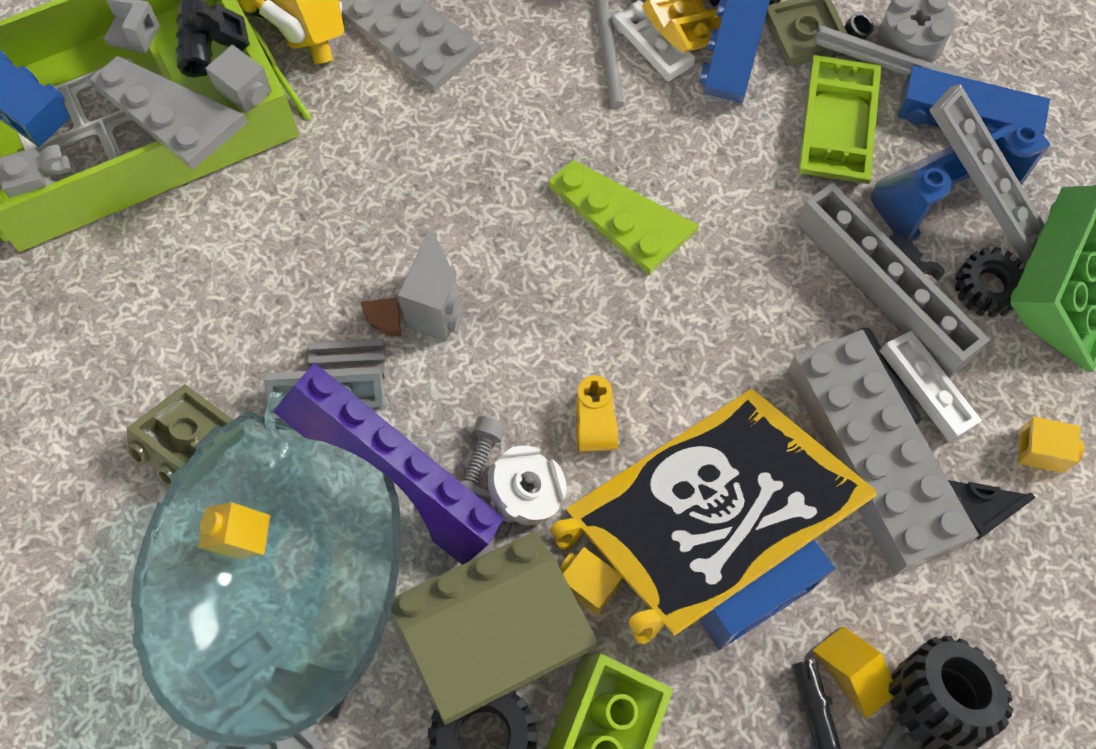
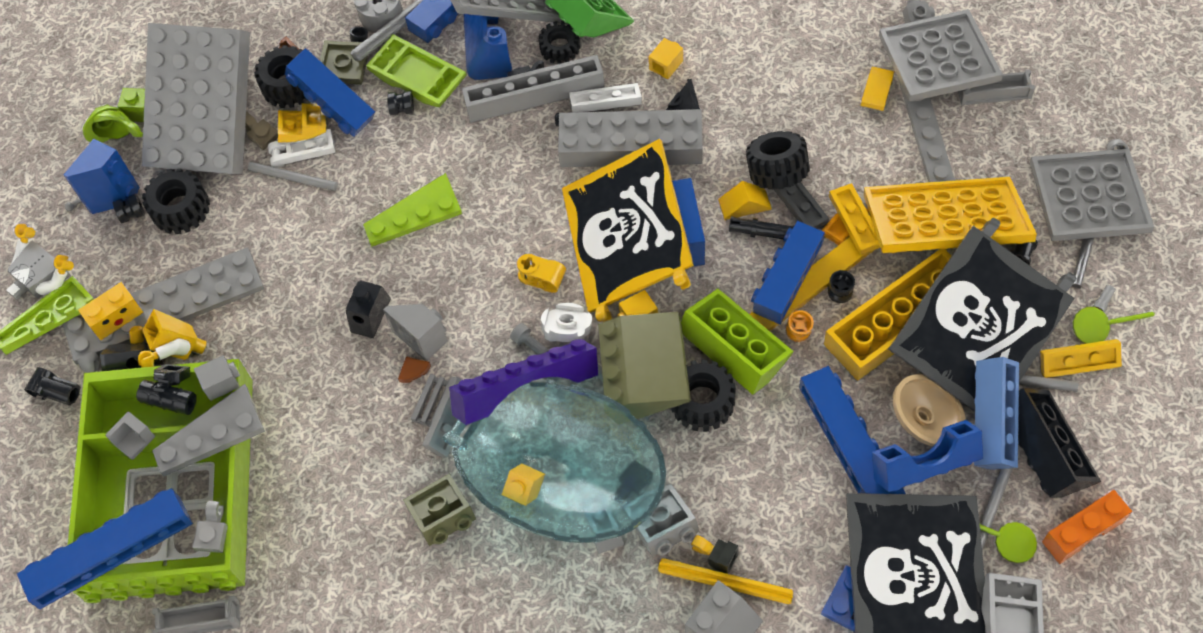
camera: 60 degrees left, 5 degrees down
none -> black torso [346,280,391,339]
none -> black wheel [387,91,414,116]

